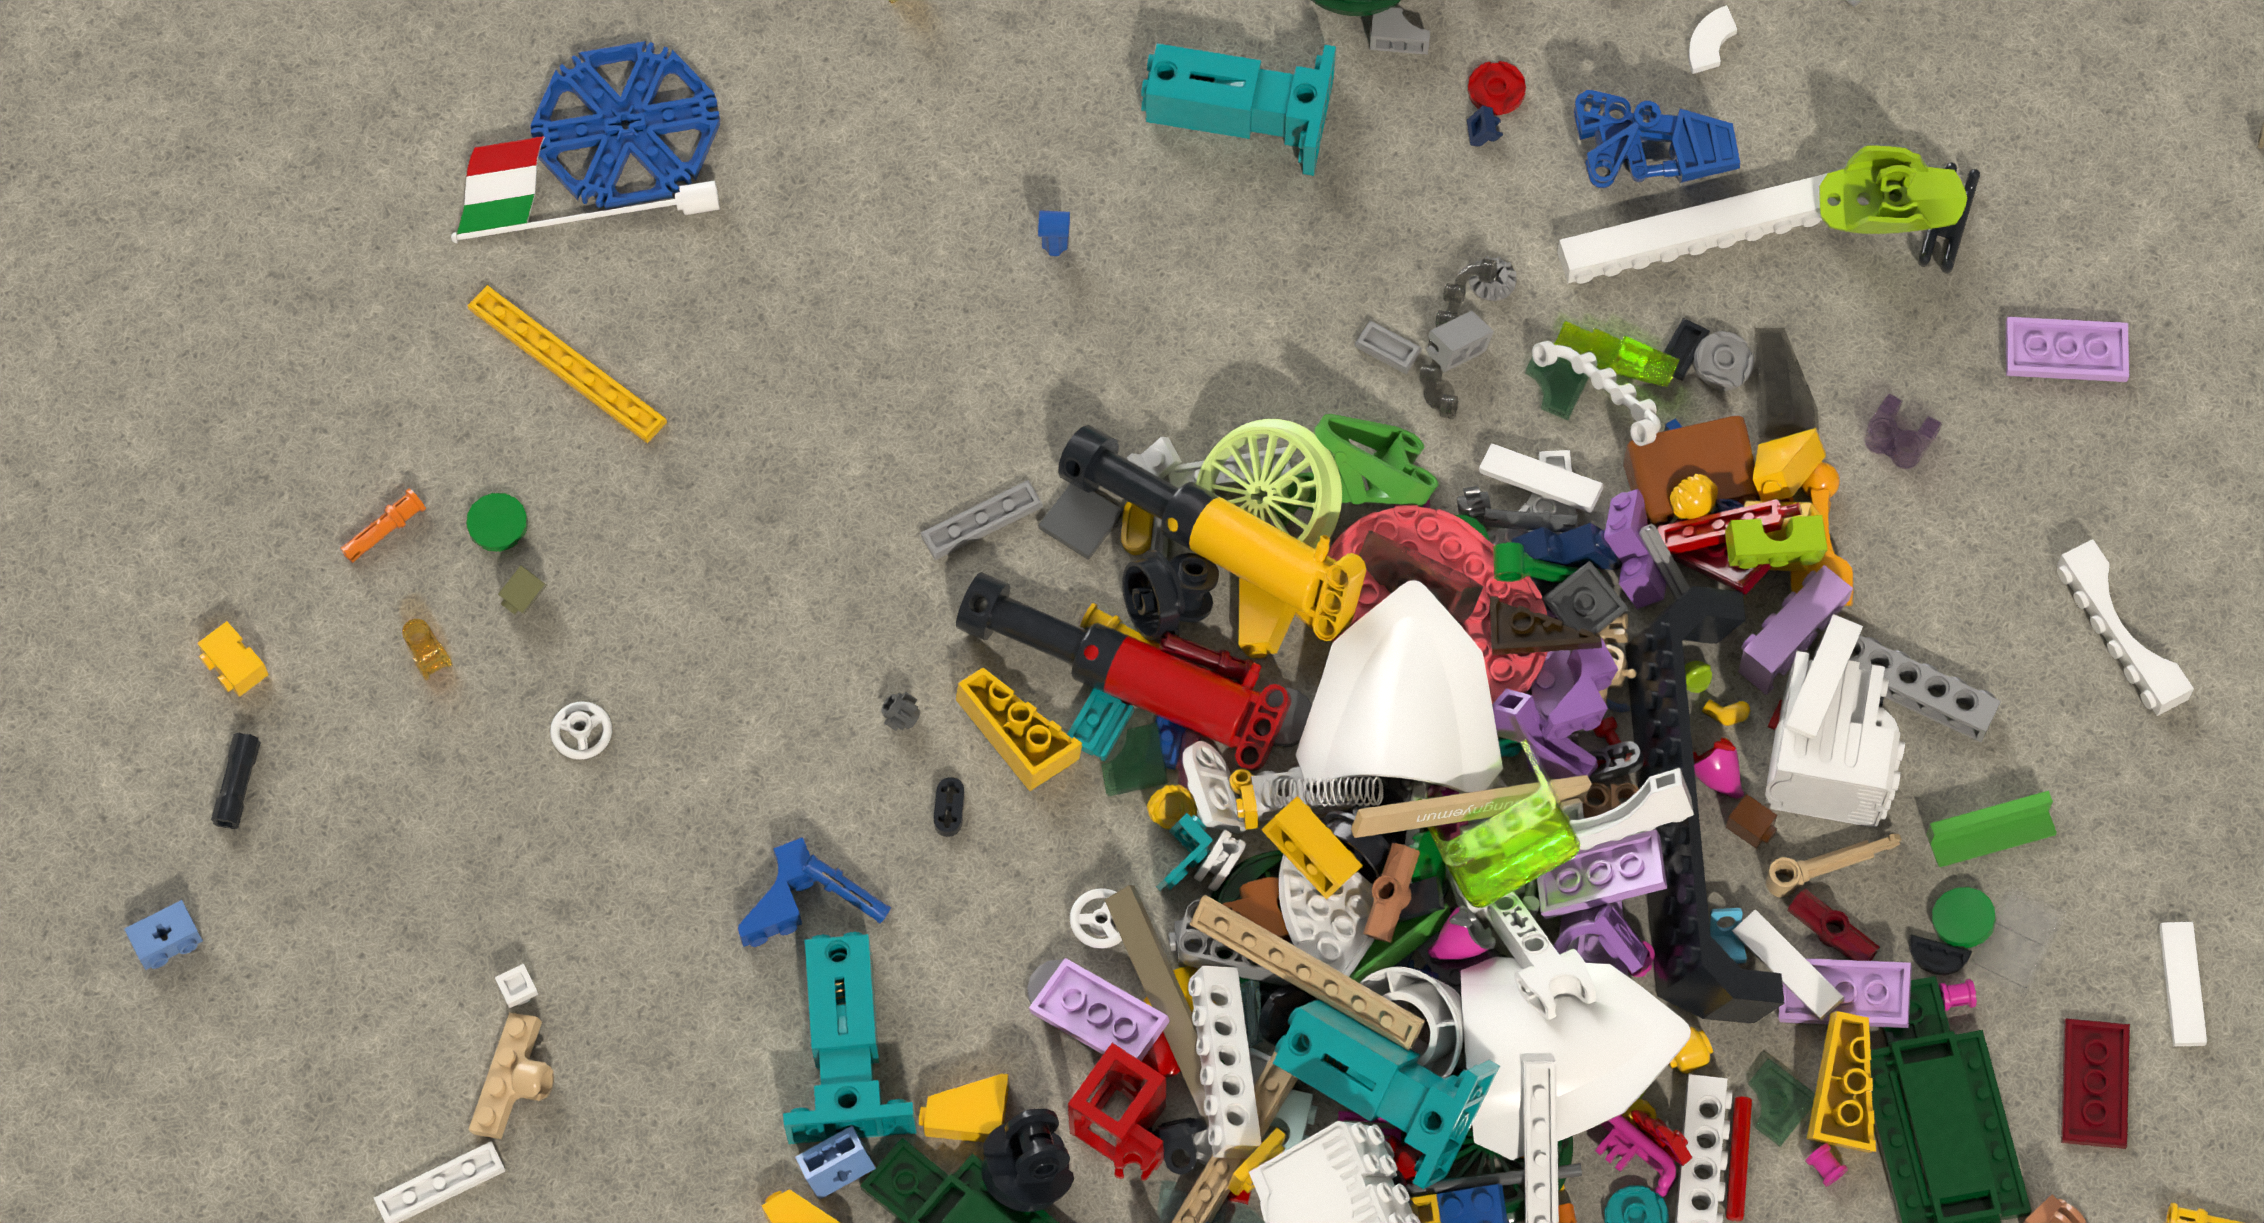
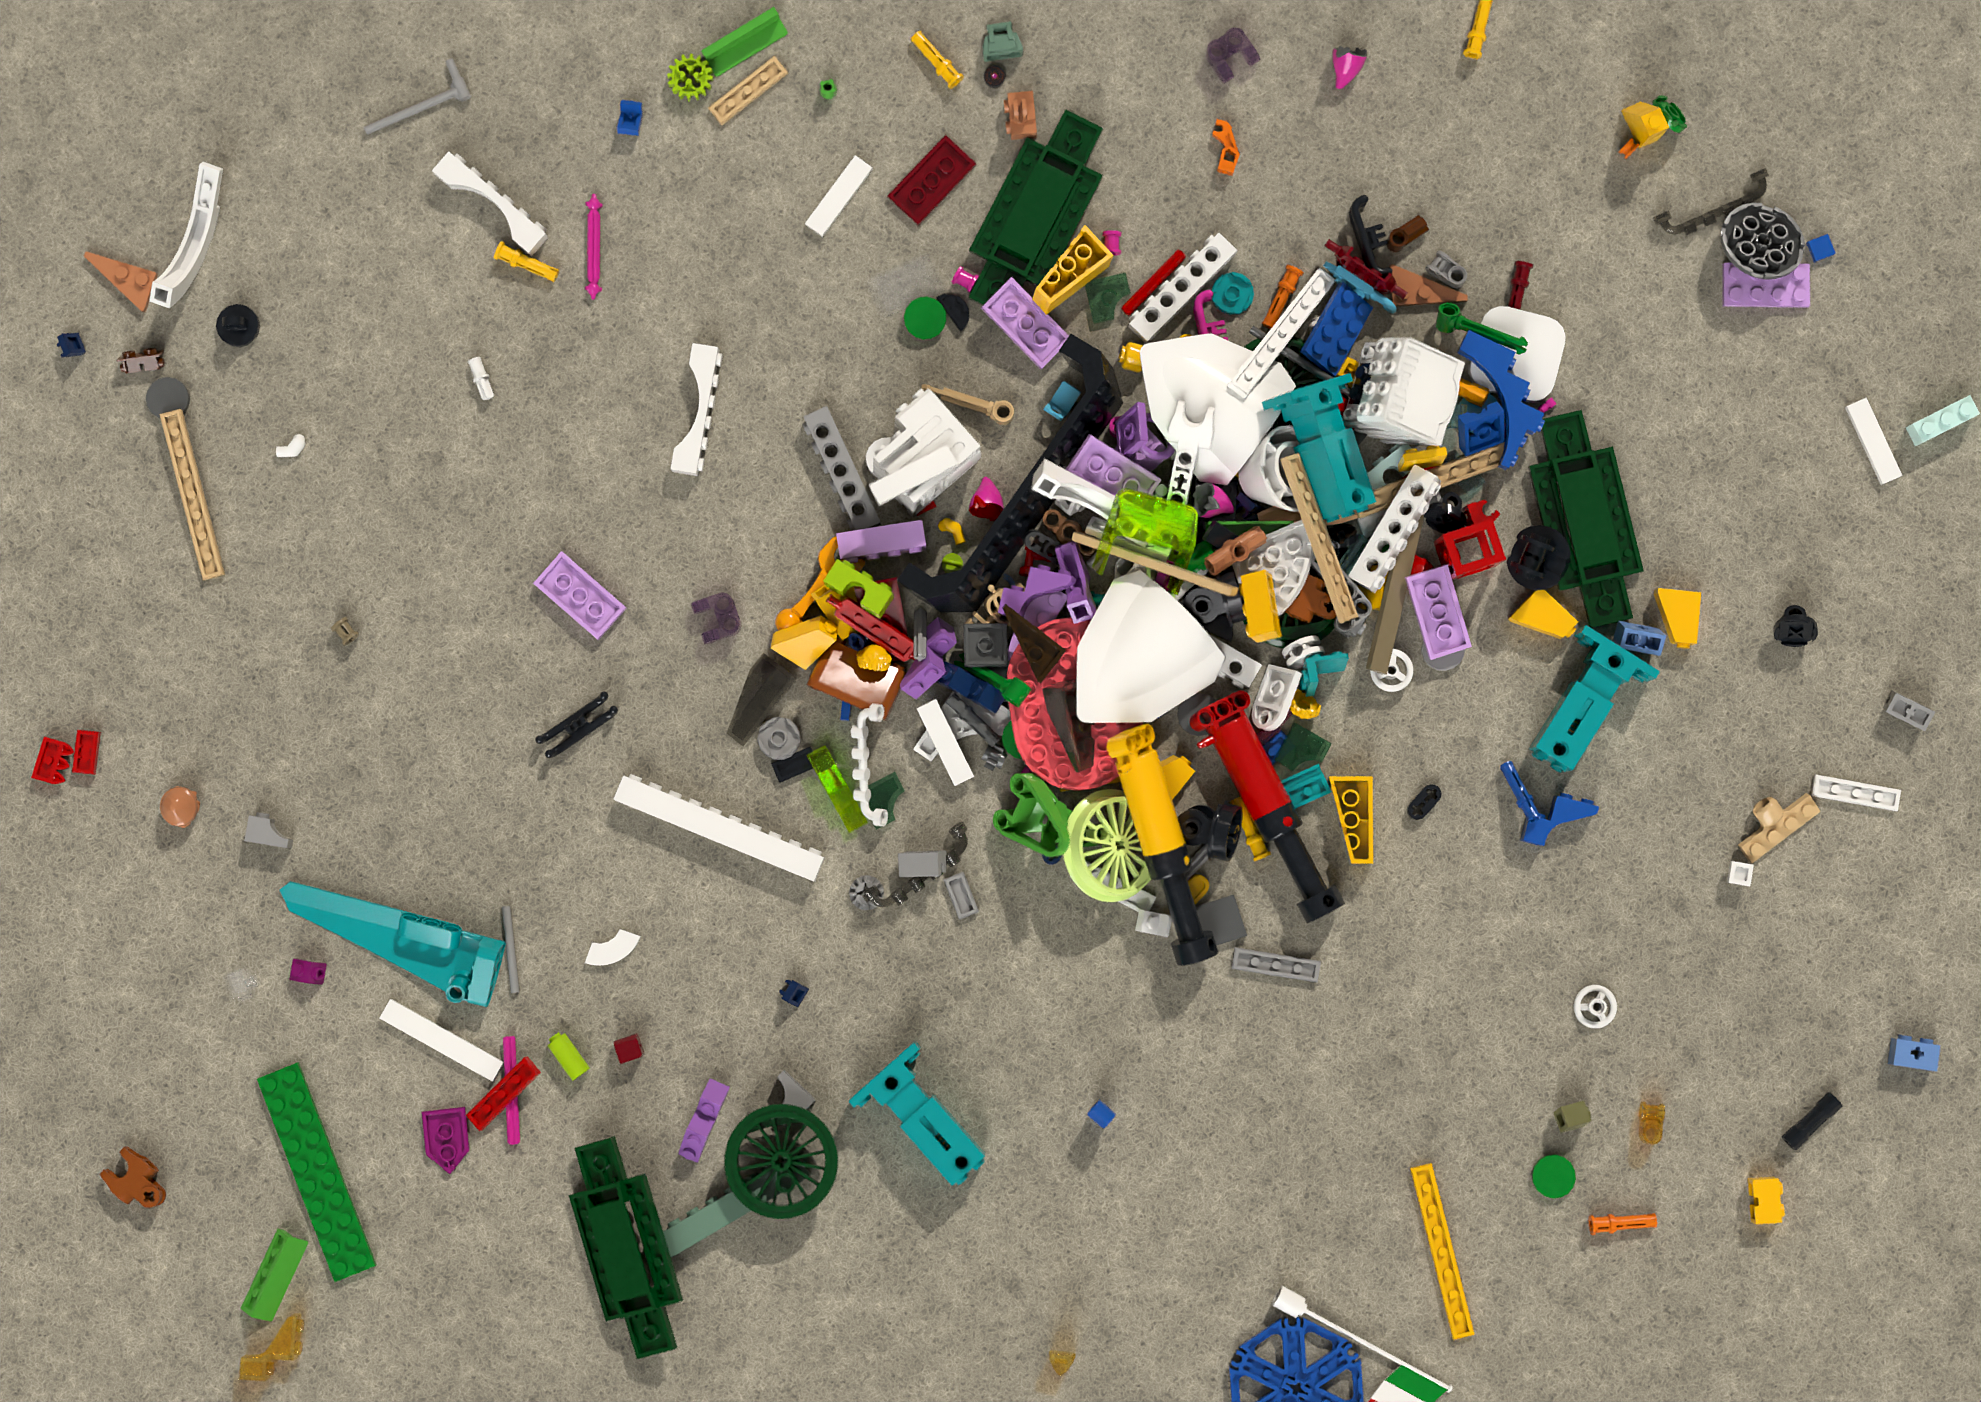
camera: 140 degrees left, 20 degrees up
dark grey gear [881,692,920,731] -> none
dark red pin [1159,632,1253,684] -> none
yellow plate [1229,769,1258,830] -> none
white piece [1261,777,1383,808] -> none
red tile [1468,61,1526,115] -> none
blue piece [1574,90,1740,188] -> none
red plate [1631,1110,1693,1166] -> none
reddish brown brick [1726,794,1778,849] -> none
white tile [1732,909,1844,1021] -> none
dark red piece [1787,888,1880,961] -> none
lime piece [1819,145,1967,234] -> none
bright green panel [1926,791,2057,867] -> none

